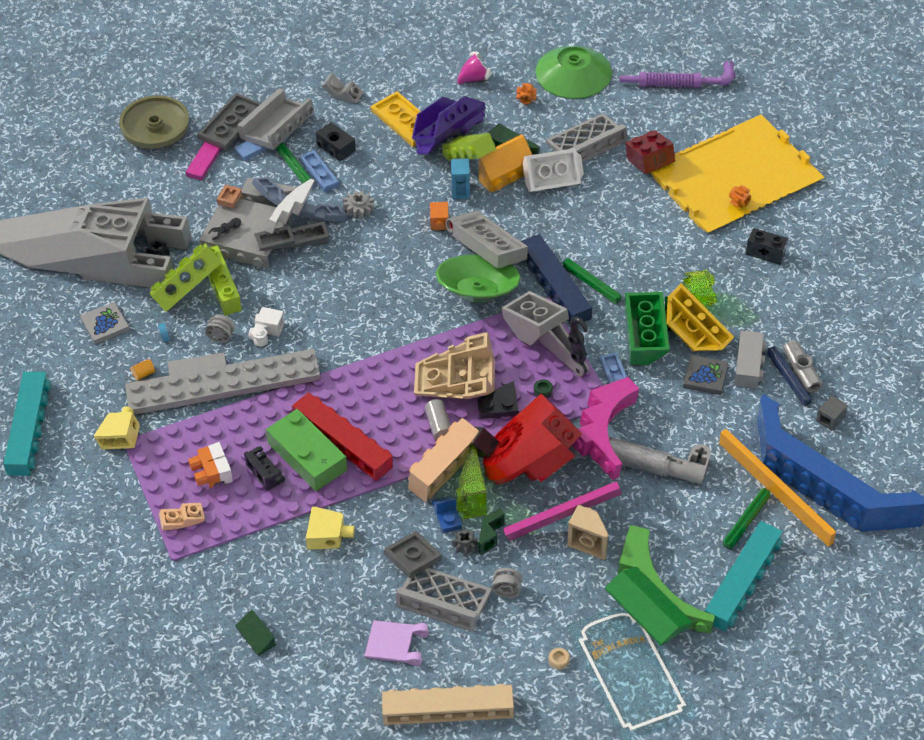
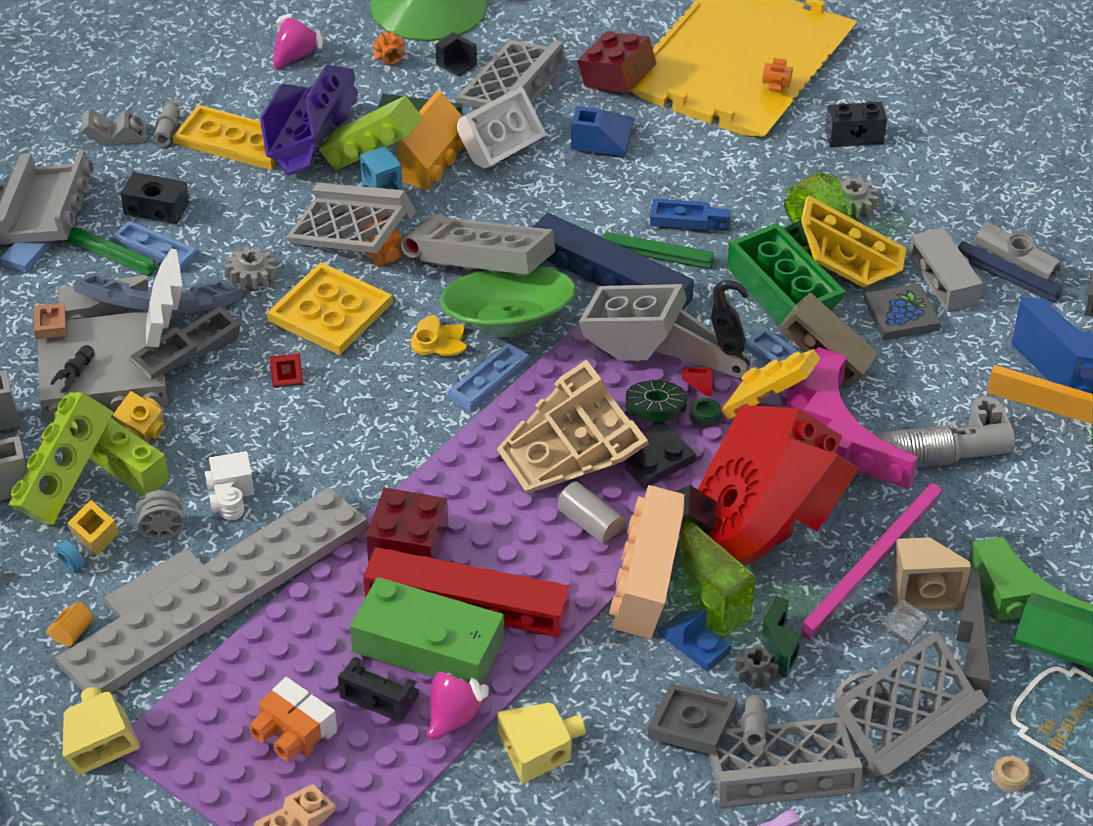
camera: 30 degrees left, 5 degrees down
none -> yellow brick [68,500,120,556]
none -> yellow brick [113,391,165,443]
none -> light grey pin [153,101,181,147]
none -> yellow plate [267,262,393,355]
none -> red slope [269,353,303,387]
none -> light grey fence [286,182,416,253]
none -> dark red brick [366,487,448,562]
none -> yellow plate [411,315,467,356]
none -> dark pink hat [427,672,489,740]
none -> black panel [435,32,477,77]
none -> medium blue tile [447,343,531,412]
none -> blue slope [571,106,635,156]
none -> tile [625,380,687,422]
none -> blue hinge [650,198,731,230]
none -> red slope [682,366,713,396]
none -> yellow wing [721,349,821,420]
none -> light grey pin [741,695,769,750]
none -> dark tan brick [779,292,878,389]
none -> light grey gear [828,176,878,219]
none -> light grey fence [832,631,988,778]
none -> clear plate [881,598,929,647]
none -> dark grey slope [956,570,991,698]

